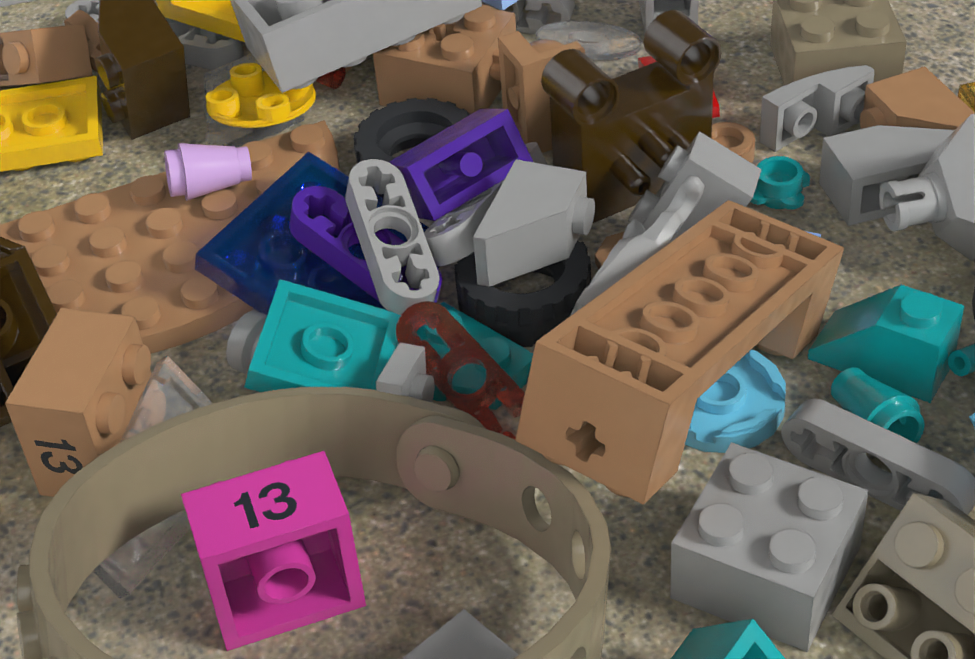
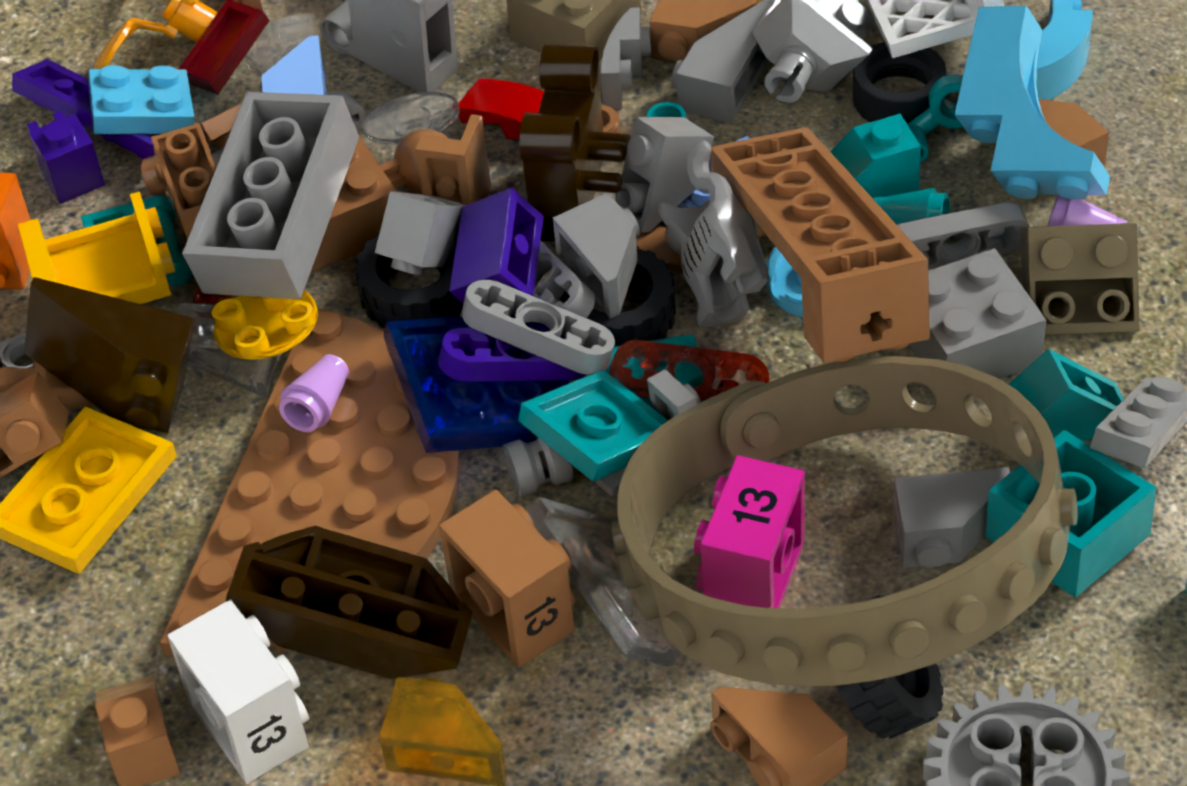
camera: 50 degrees left, 5 degrees up
none -> light grey slope [375,191,466,275]

